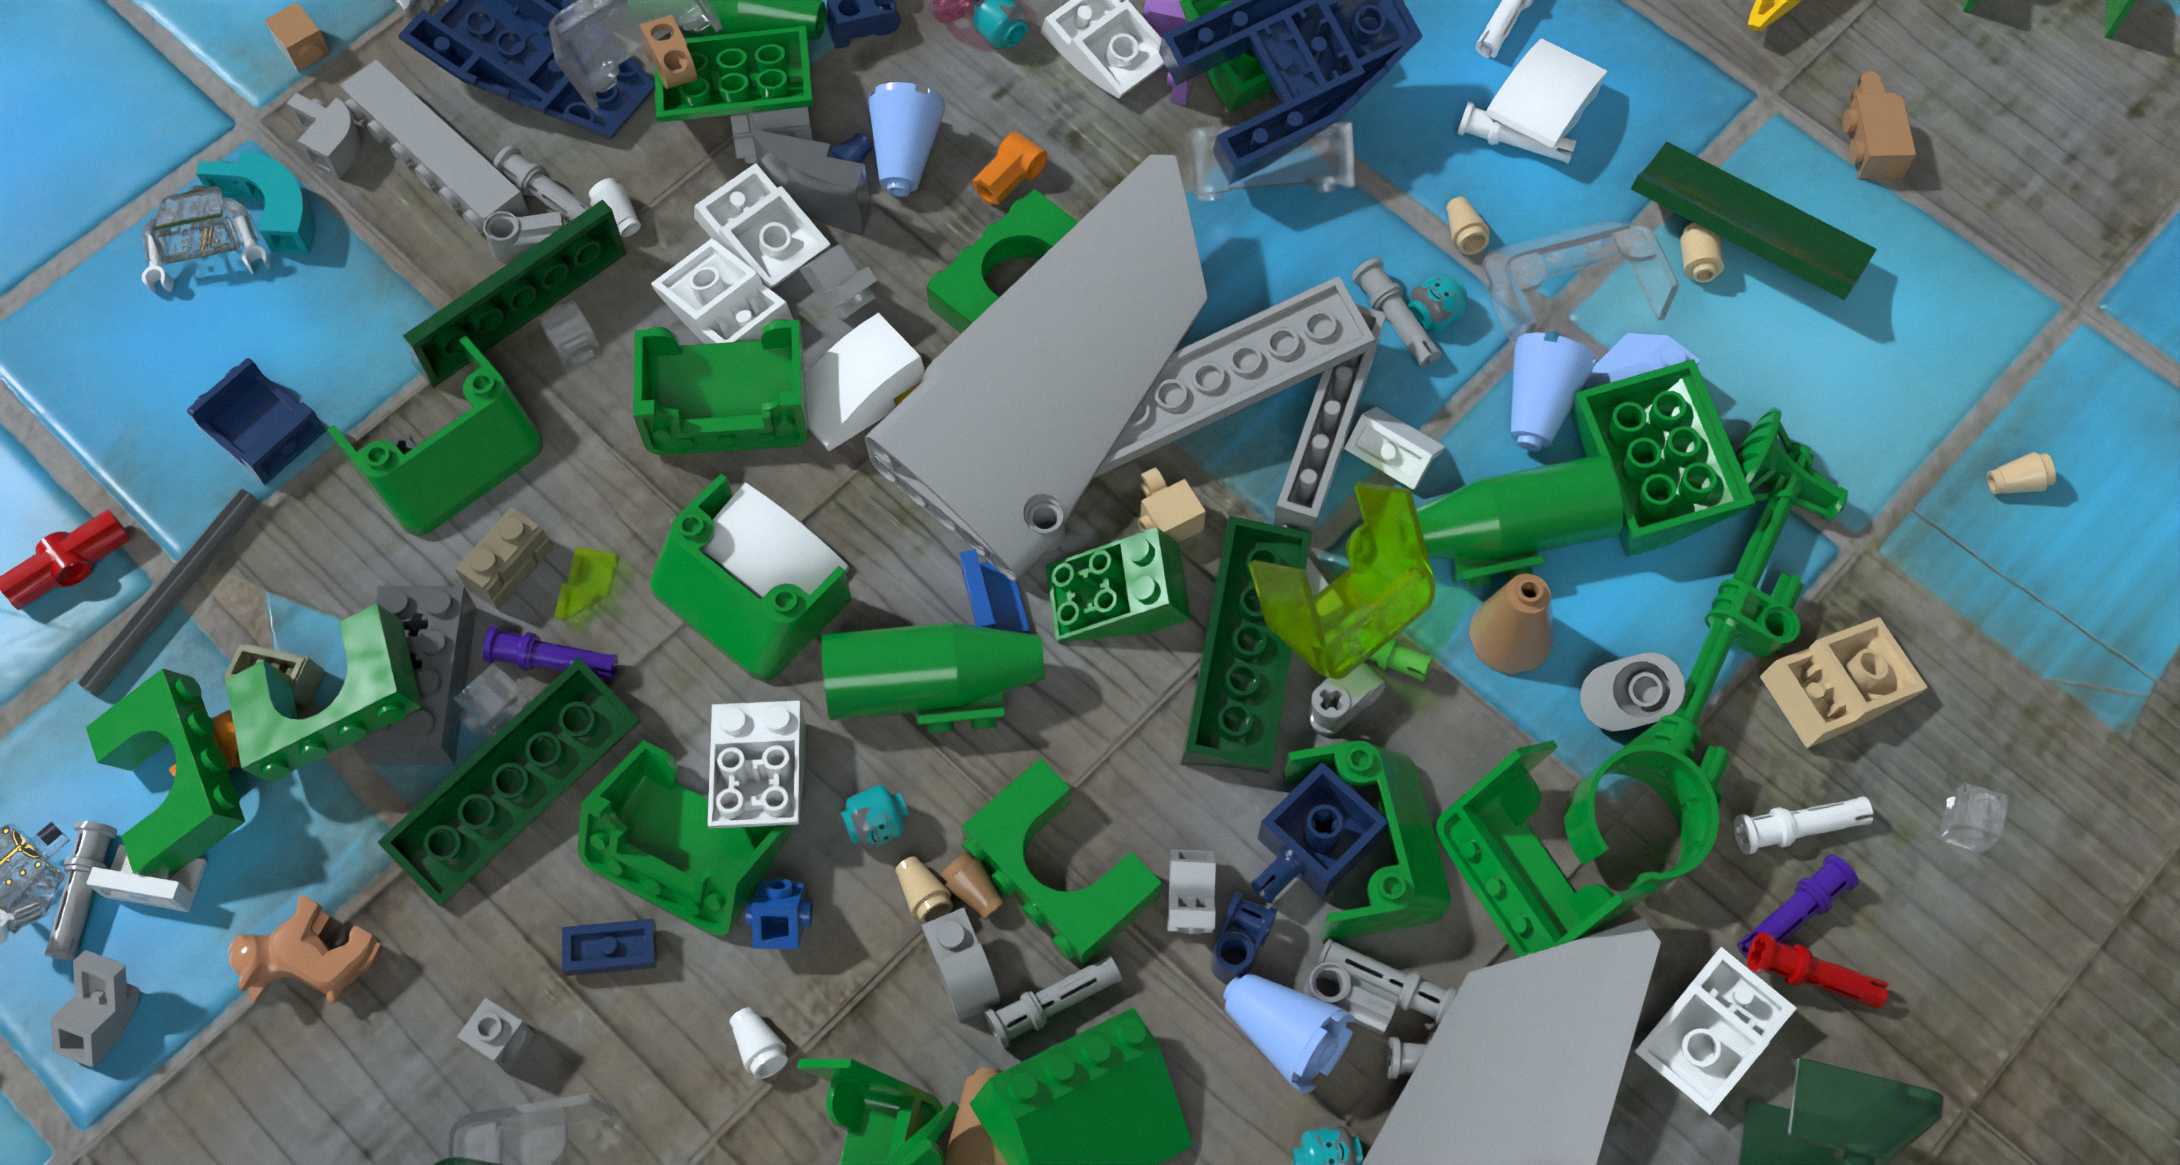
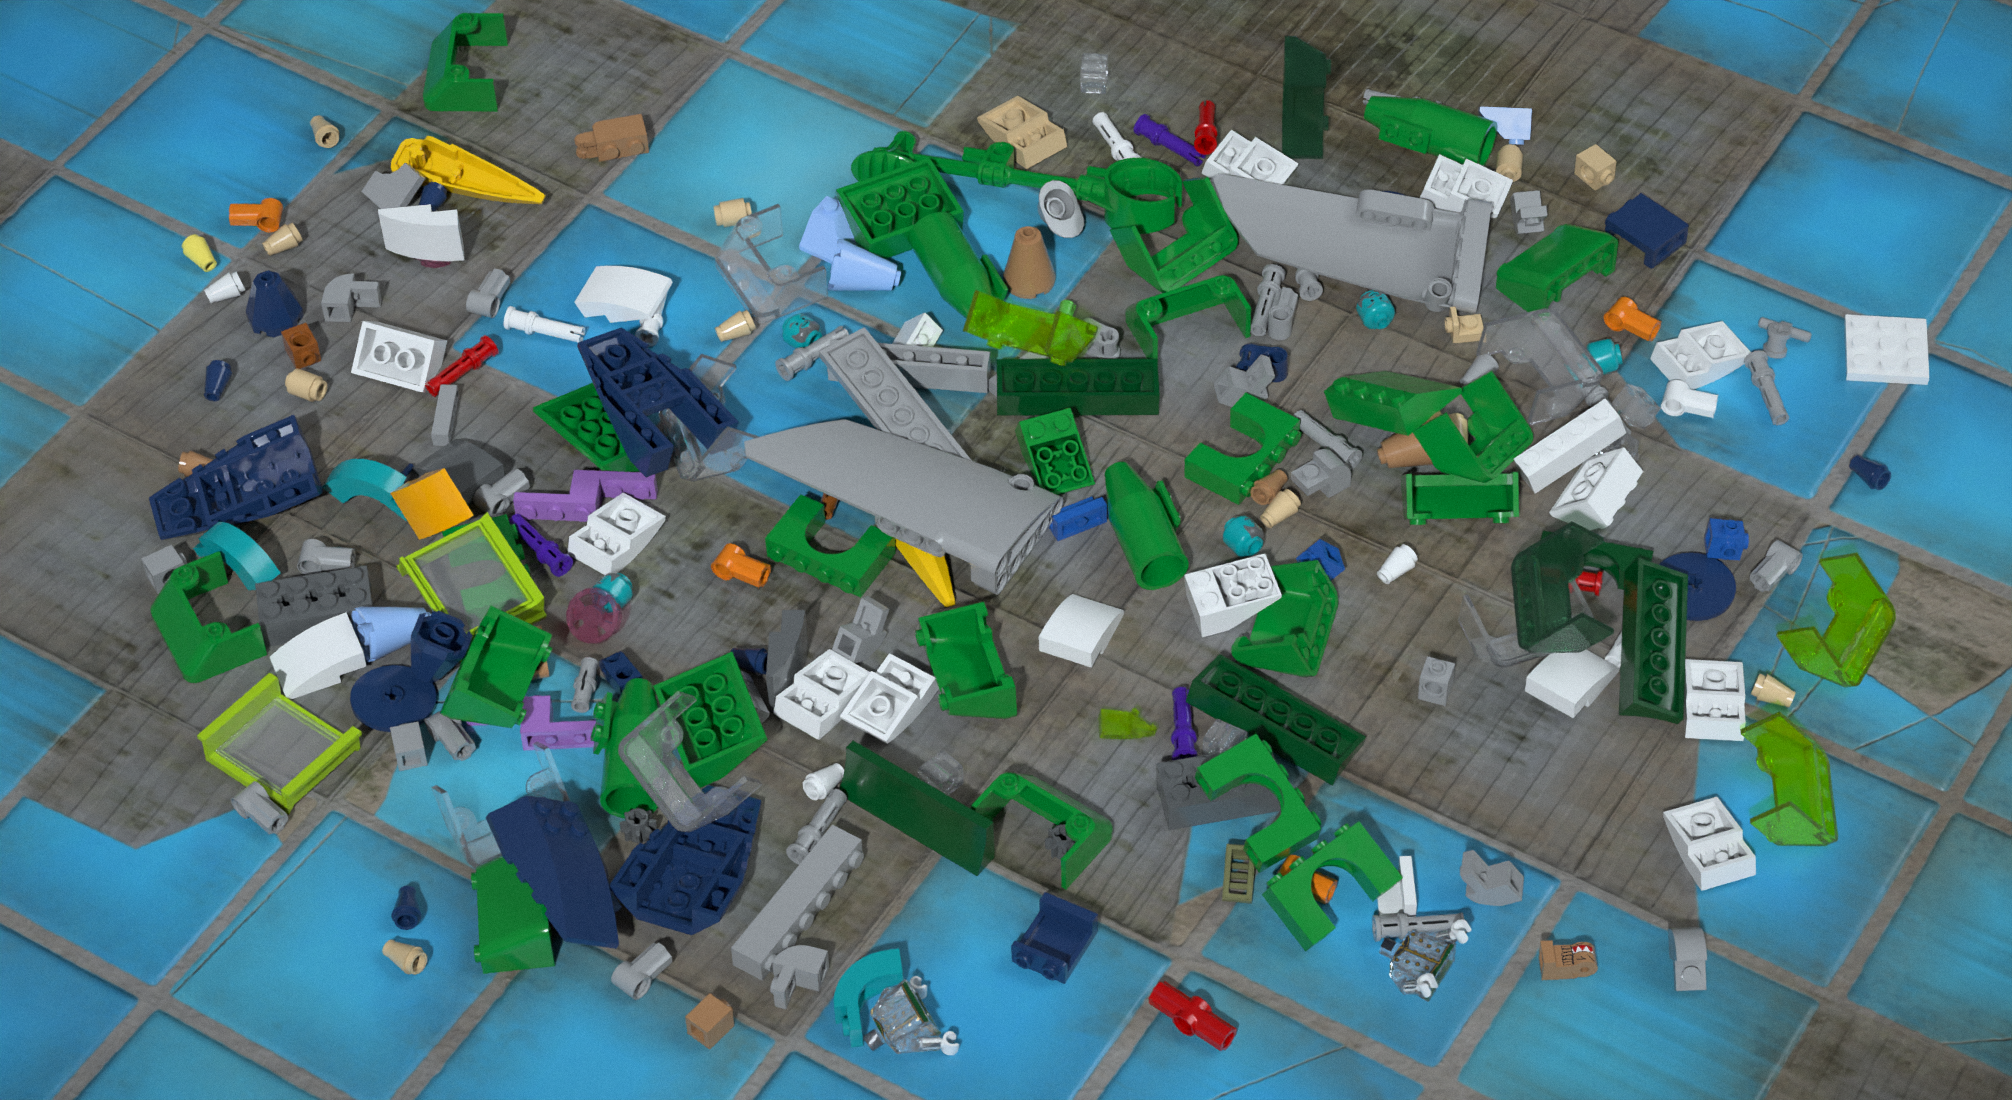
camera: 100 degrees left, 15 degrees down
dark grey axle [77,489,259,696] -> none
nougat animal [228,895,382,1004] -> none
dark tan brick [455,507,553,610] -> none
light grey piece [483,211,564,263] -> none
dark blue plate [562,919,657,976] -> none
medium nougat leg [639,15,697,89] -> none
green windscreen [650,473,852,681] -> none
white slope [805,313,925,451] -> none
light blue cone [868,82,945,197] -> none
tan brick [1138,467,1206,543] -> none
light blue cone [1223,973,1355,1094] -> none
dark blue brick [1251,762,1388,903] -> none
dark green arch [1631,141,1877,301] -> none
tan cone [1987,452,2056,495] -> none

